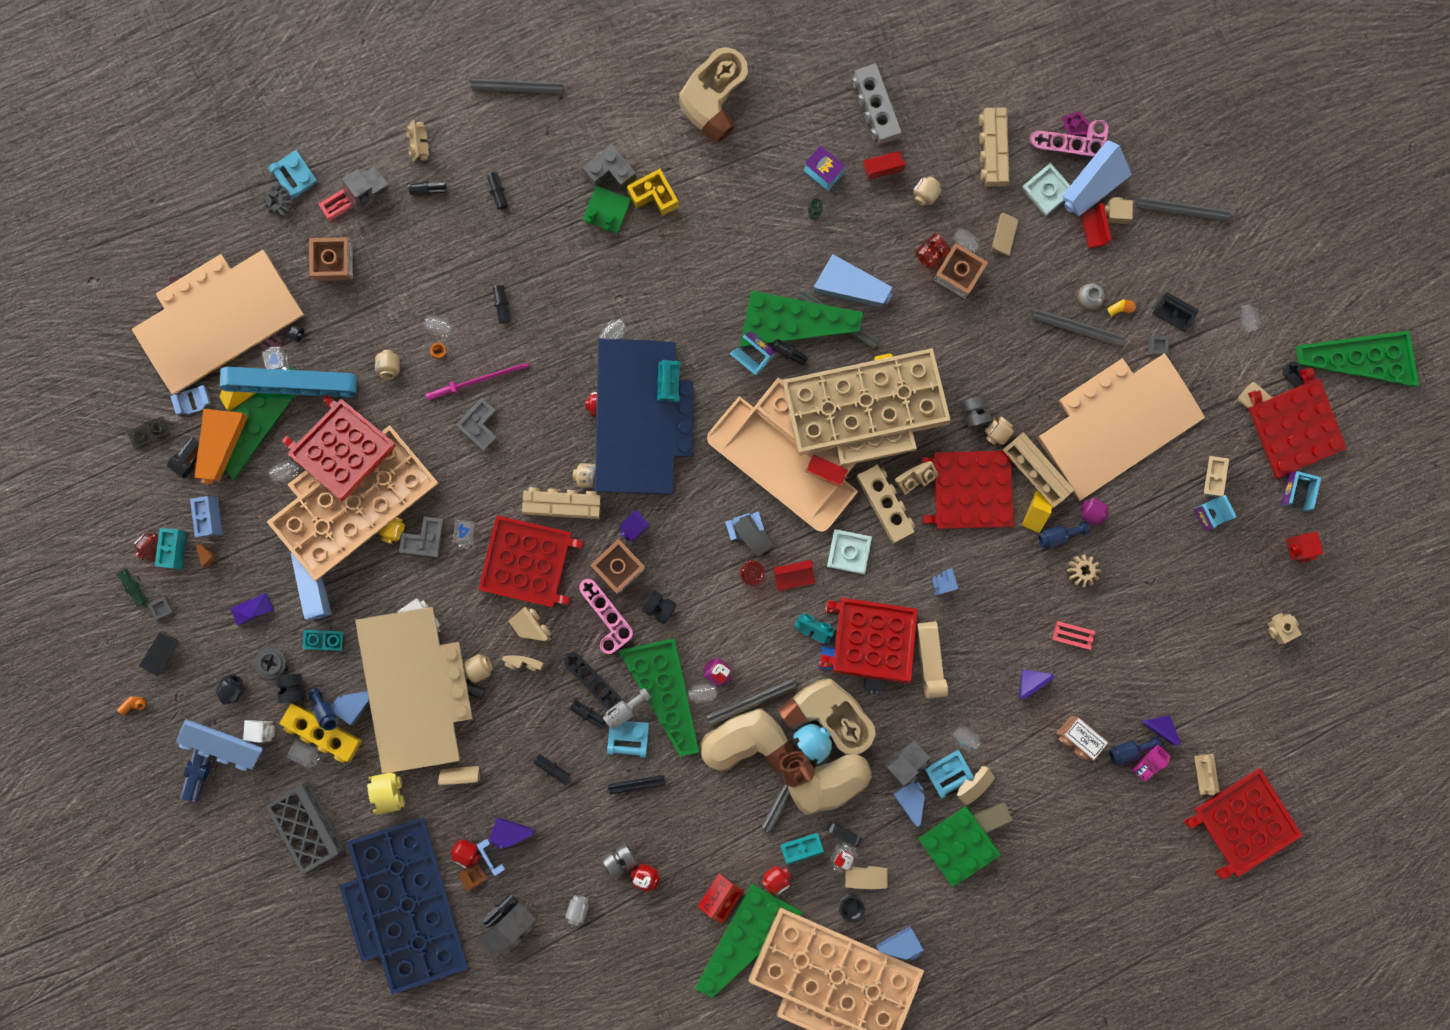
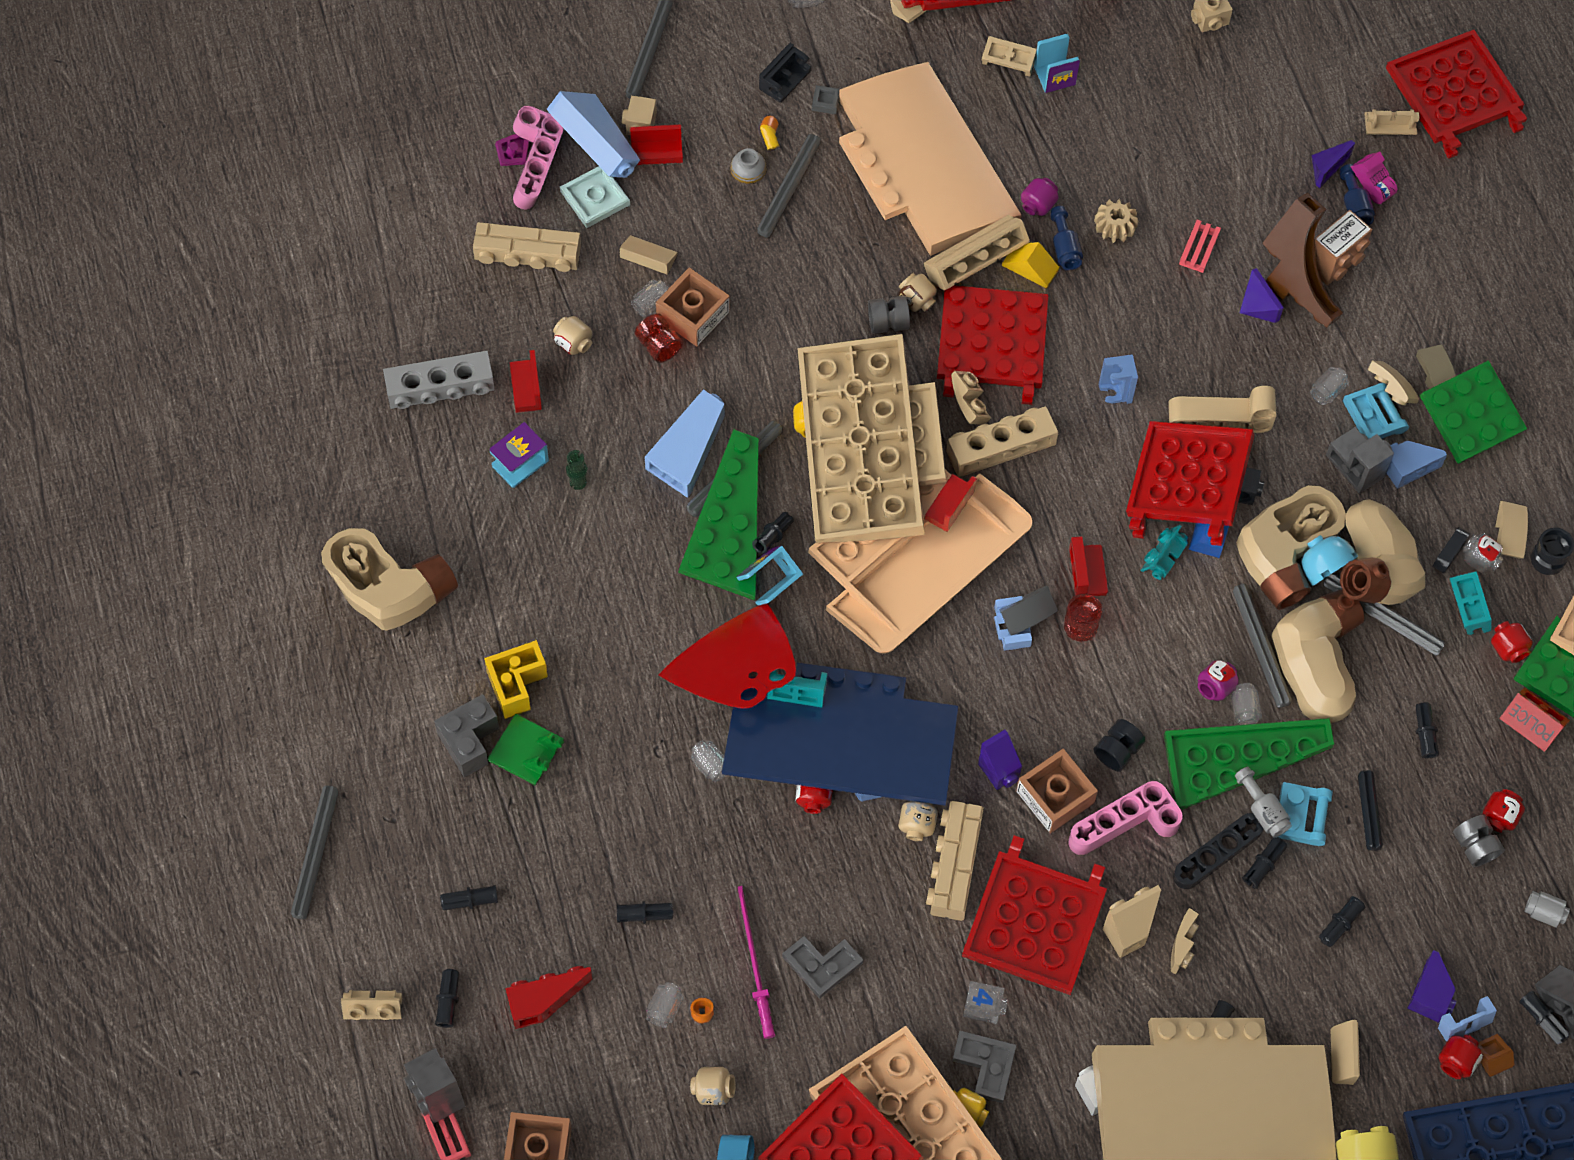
camera: 80 degrees left, 20 degrees down
tan head [464,654,493,683] -> none
light aqua tile [827,529,872,575] -> none
none -> red slope [505,966,593,1029]
none -> red piece [659,604,796,708]
none -> reddish brown arch [1262,192,1343,327]
none -> black axle [1415,702,1439,759]

